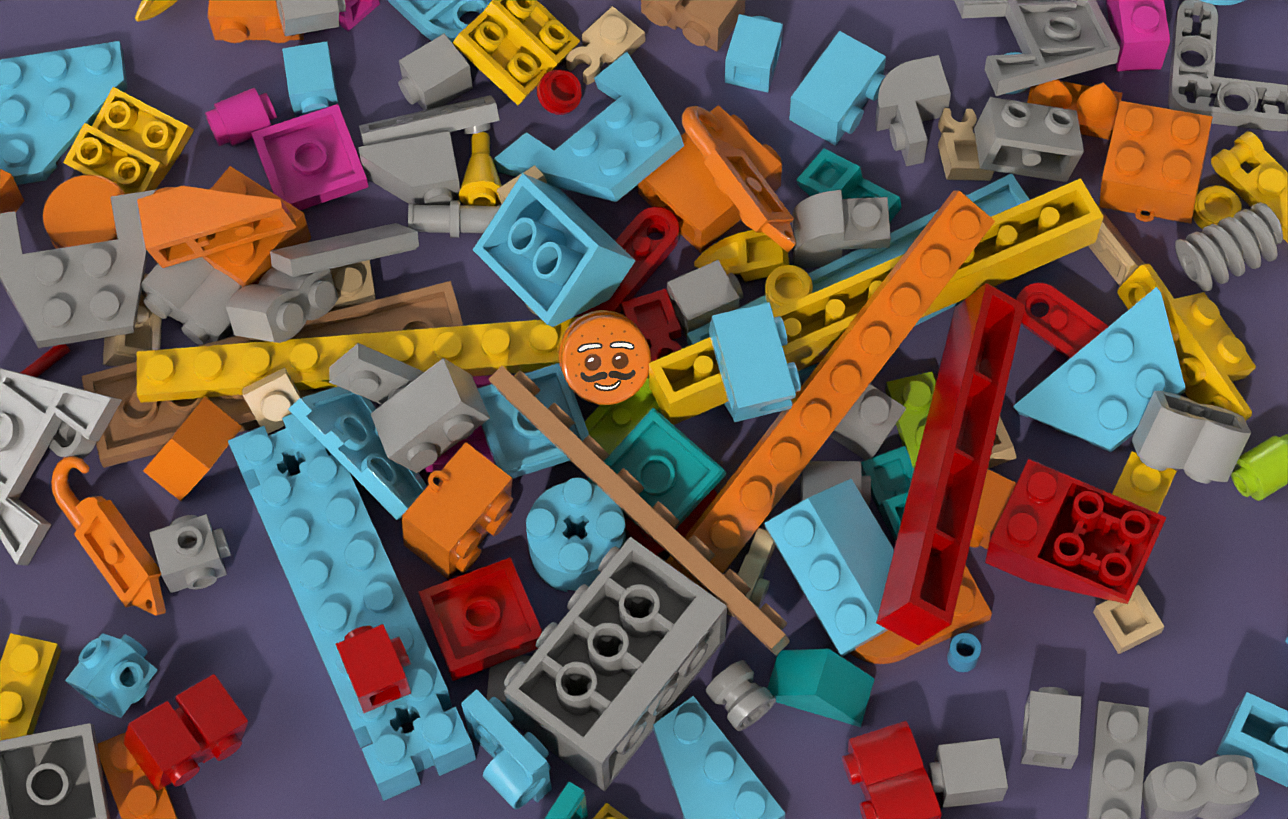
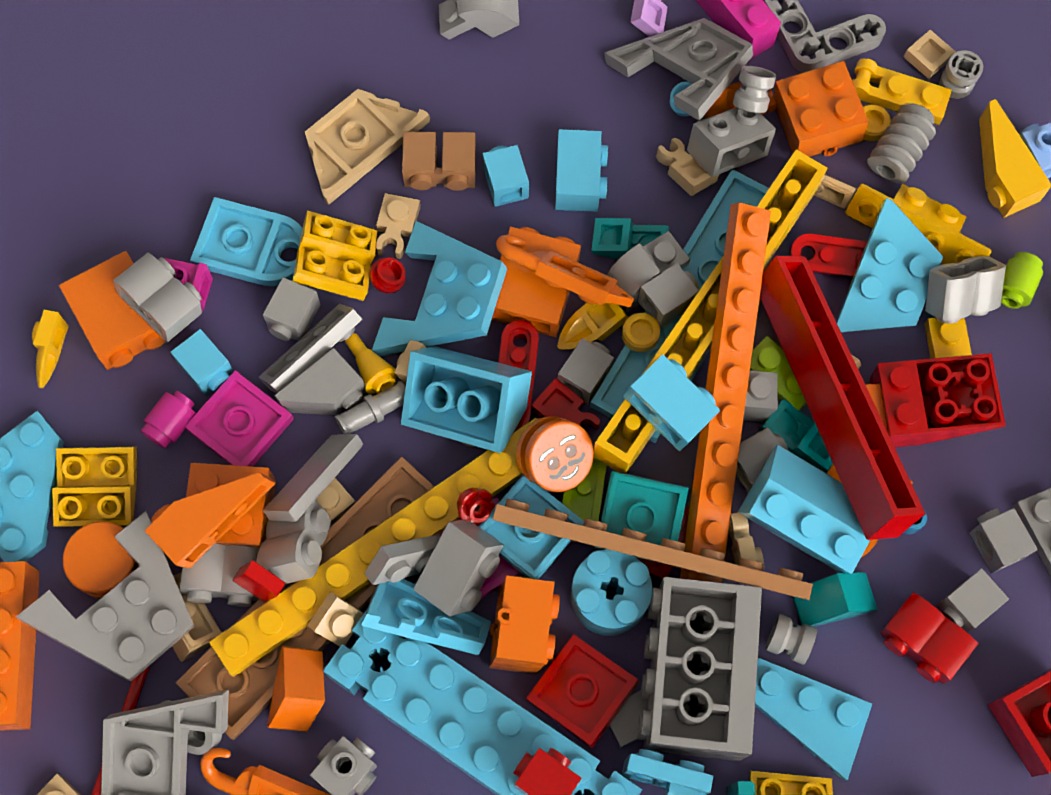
camera: 35 degrees left, 5 degrees up
light grey brick [875,55,951,166] -> none
tan plate [1093,585,1165,654] -> none
none -> red tile [232,560,286,602]
none -> red plate [457,488,495,526]
none -> light grey brick [638,263,699,329]
none -> light grey wheel [733,66,776,113]

